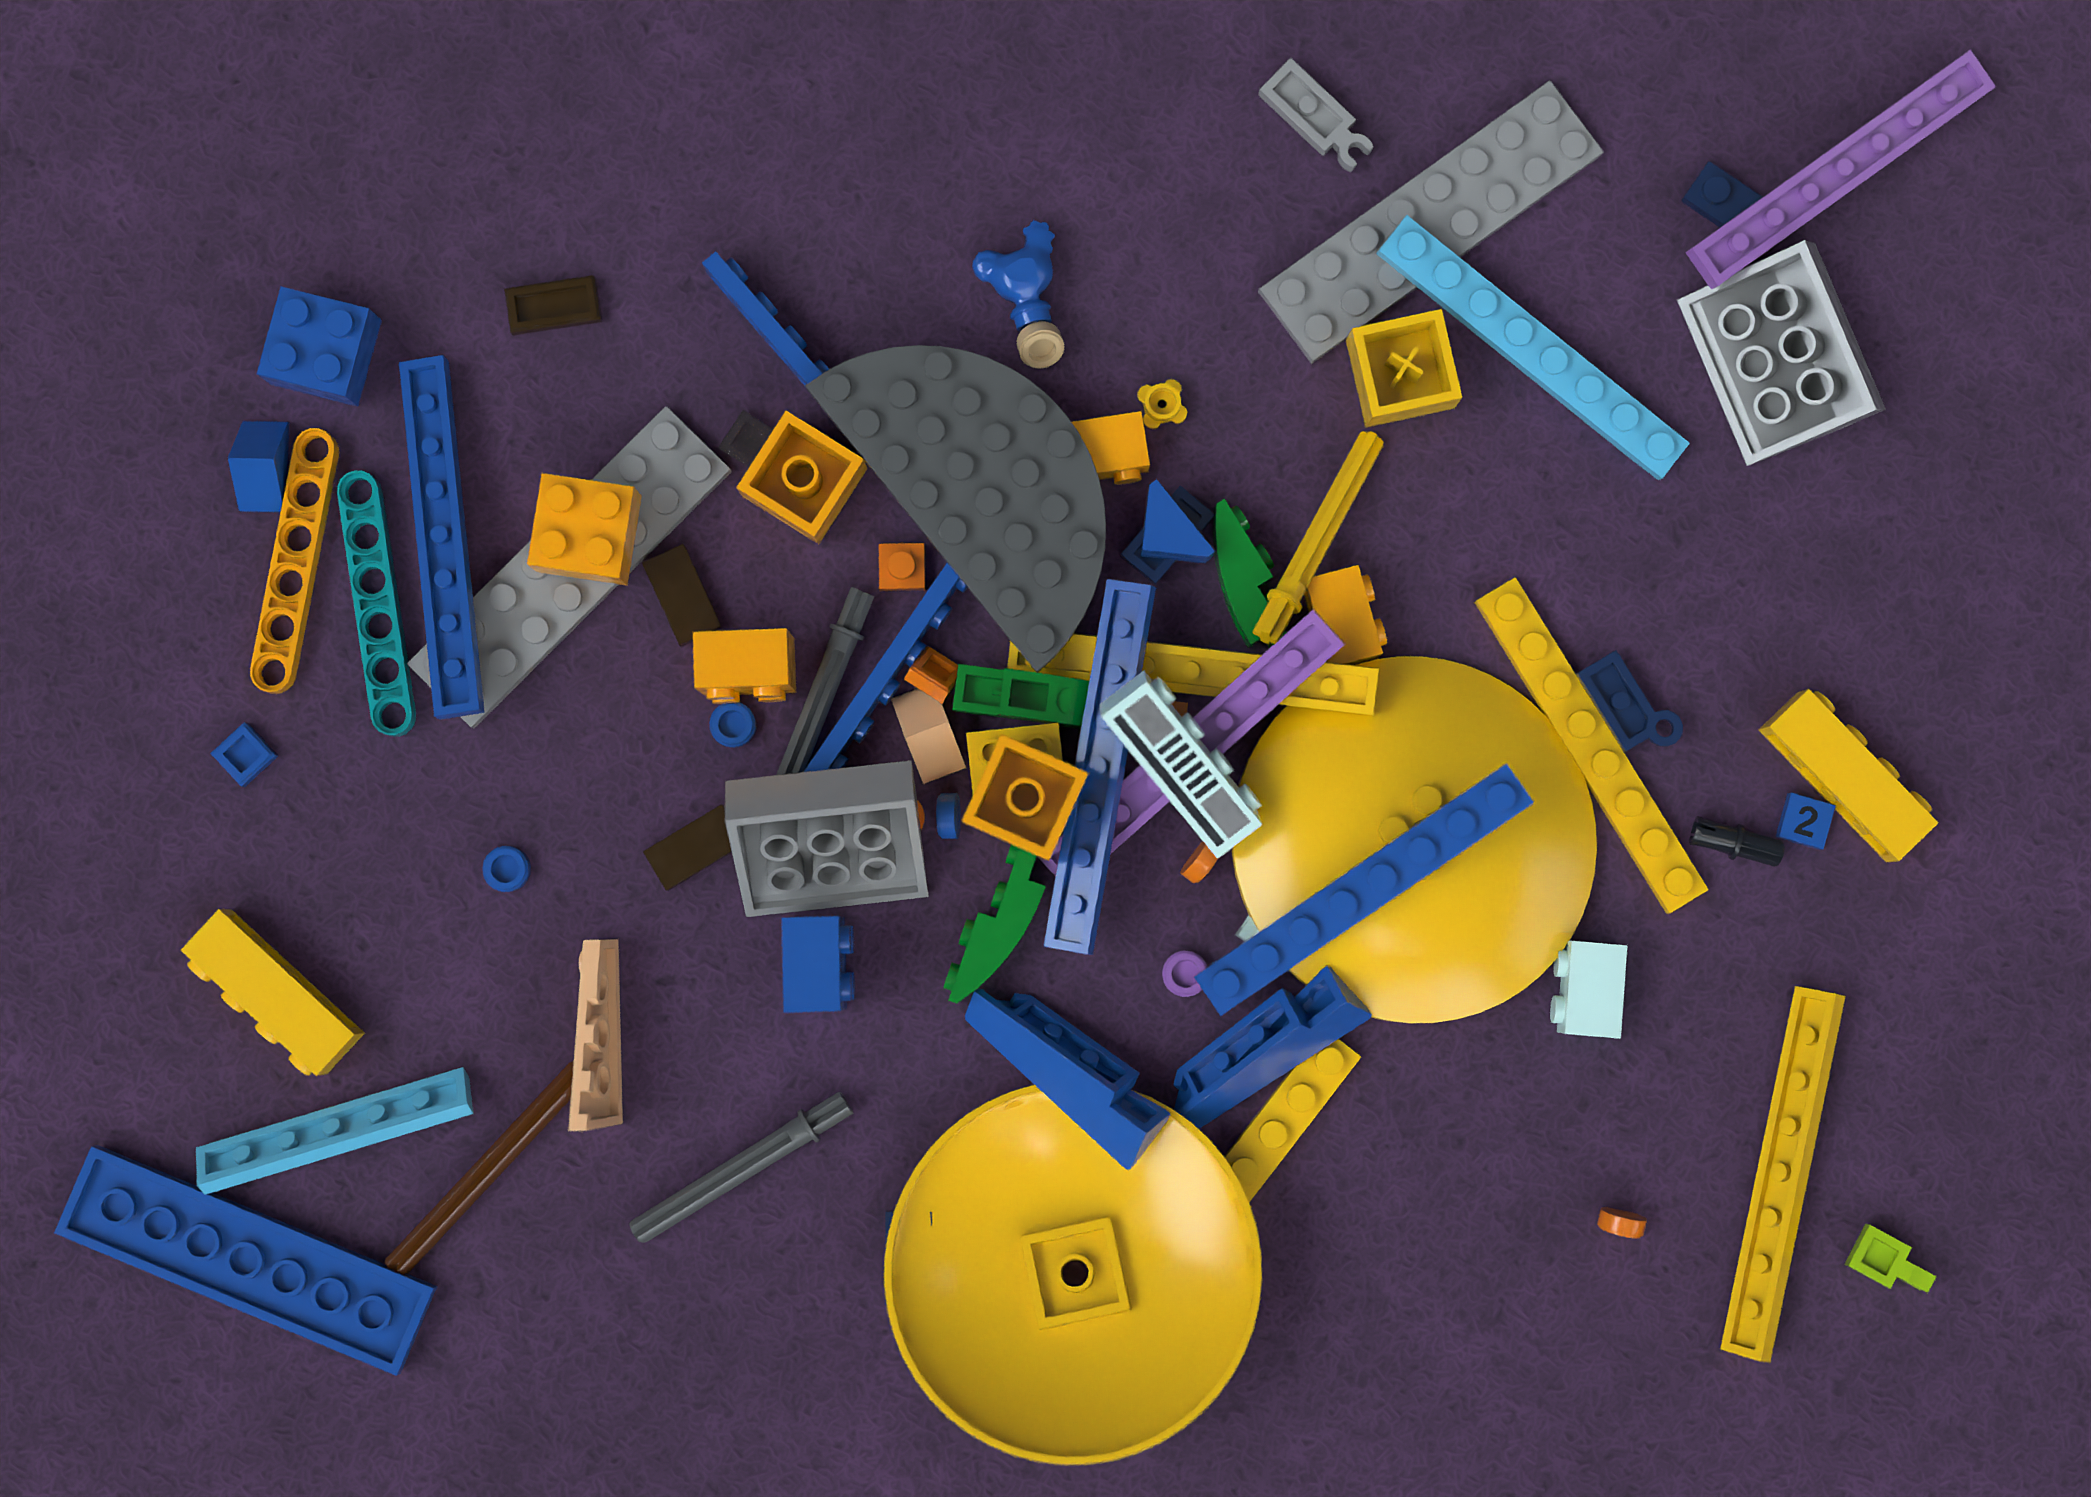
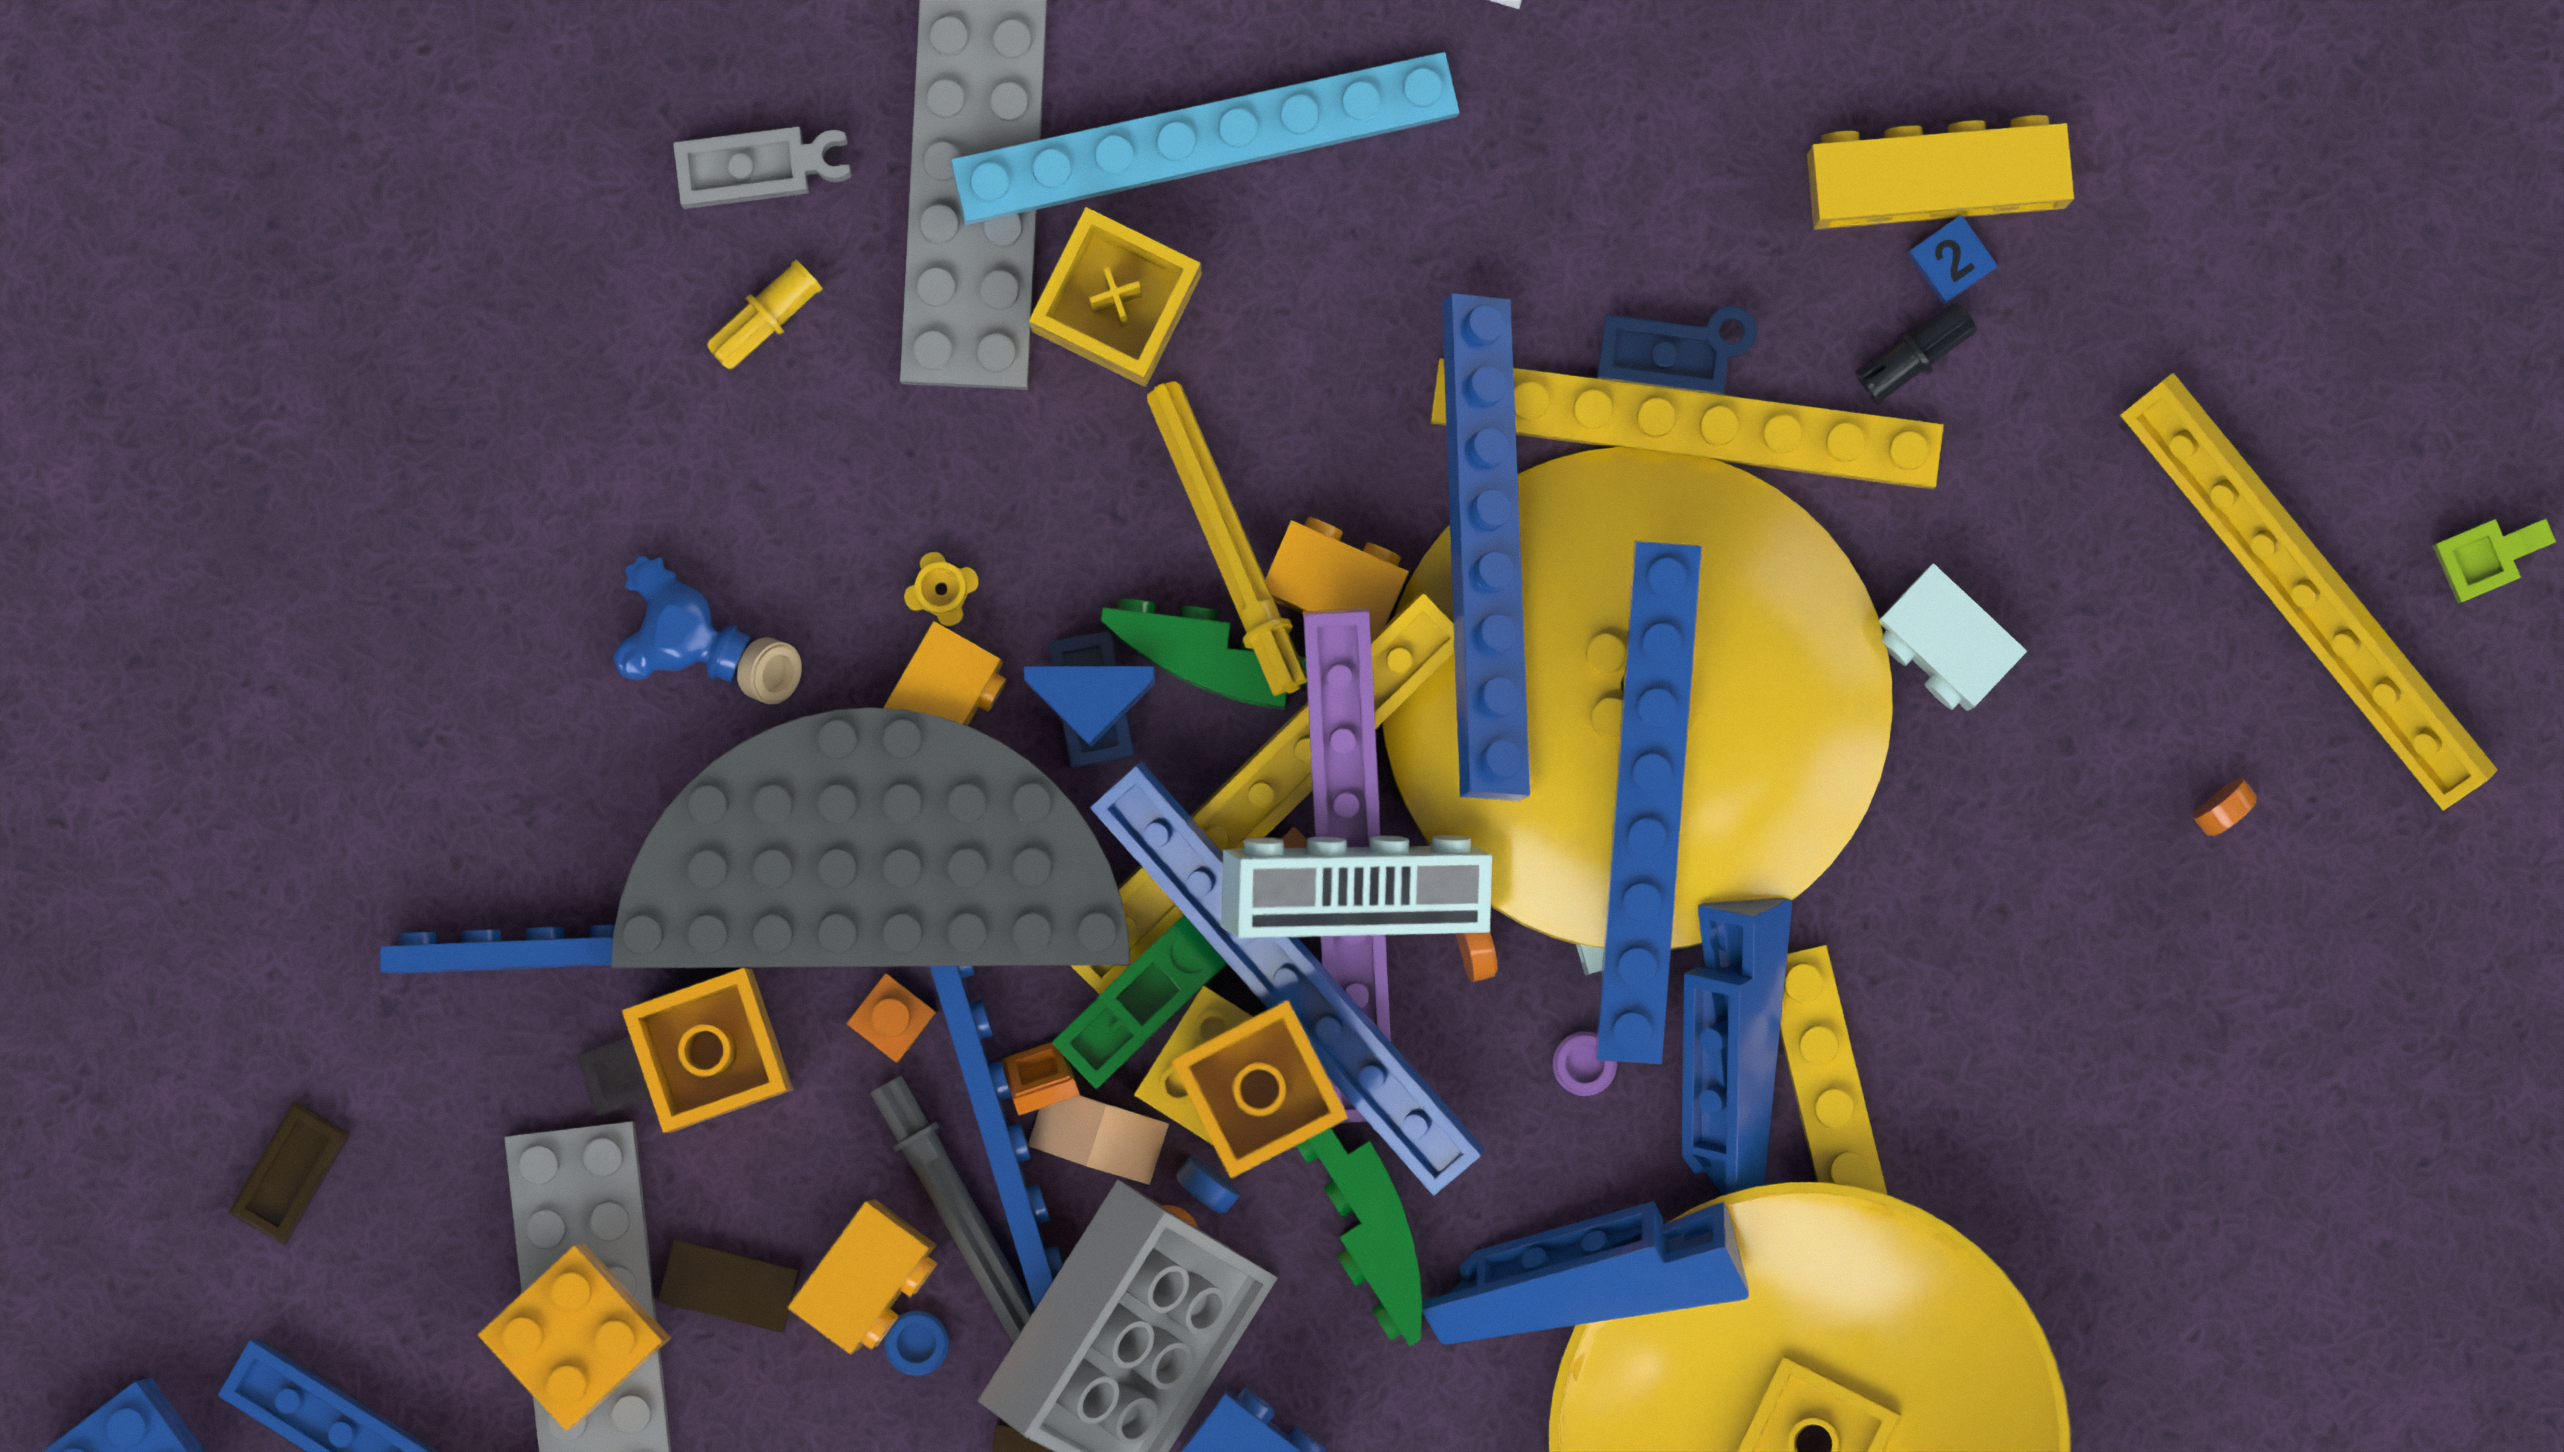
camera: 50 degrees left, 0 degrees up
none -> yellow axle [707,259,823,370]
none -> blue plate [1442,293,1530,801]

